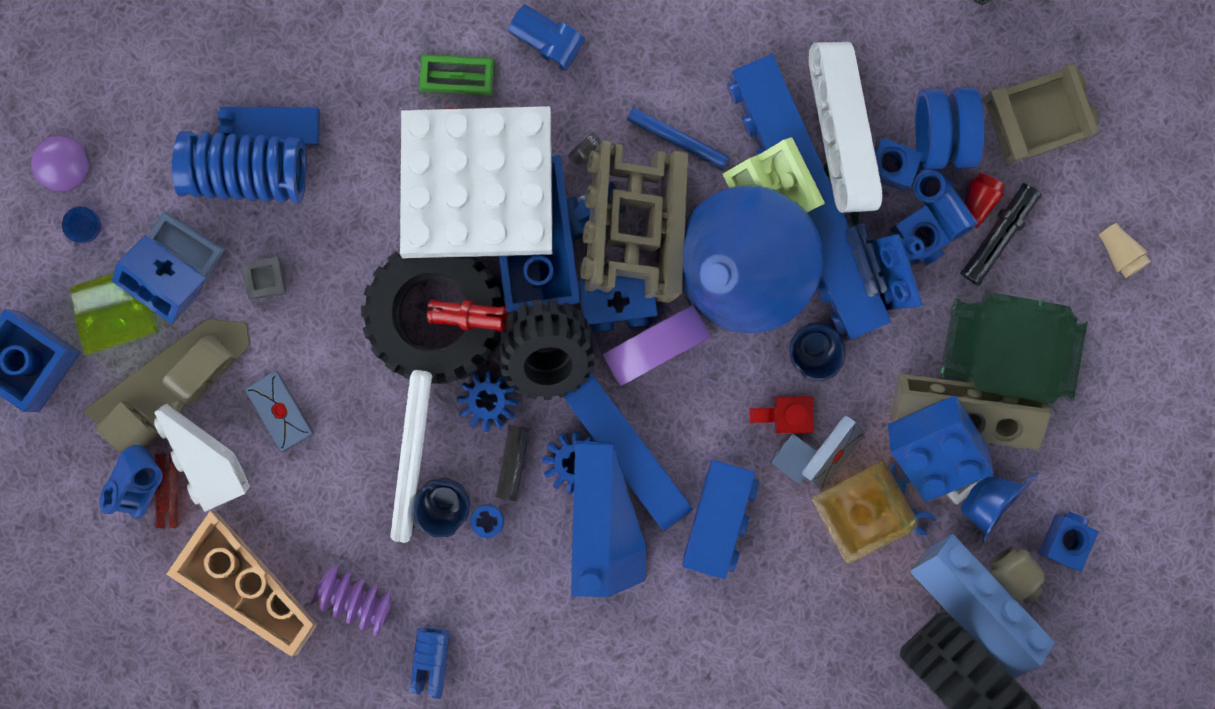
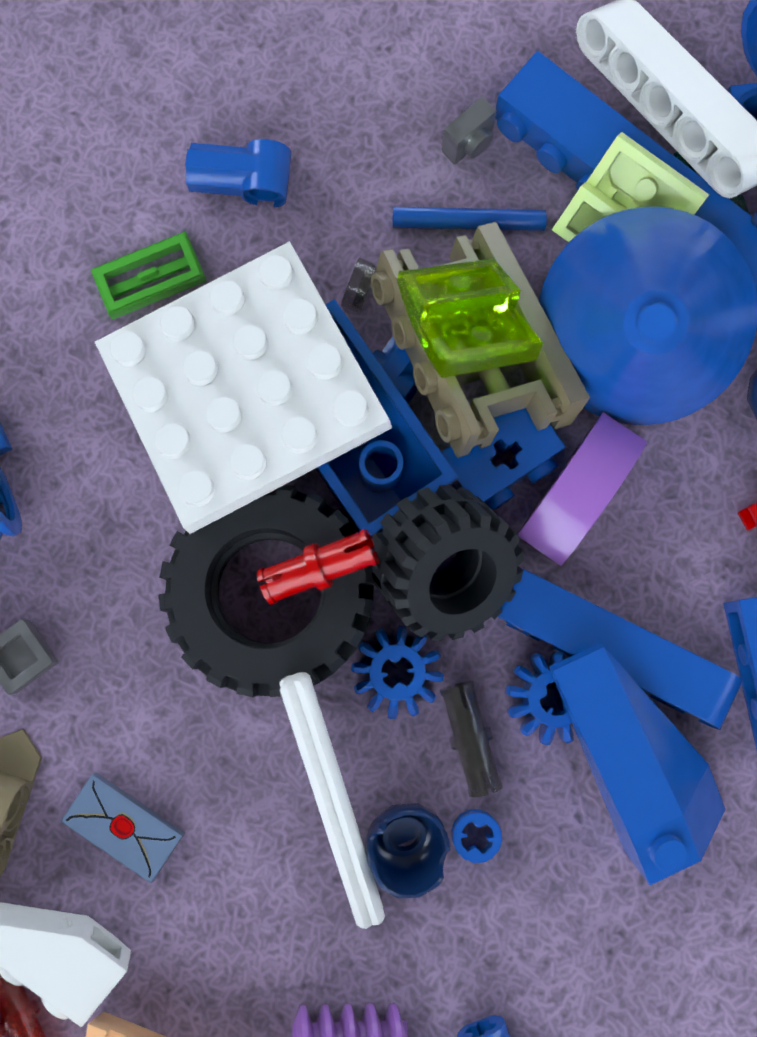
camera: 25 degrees left, 5 degrees down
none -> clear neon green slope [397,258,543,378]
none -> flat silver plate [441,96,496,165]

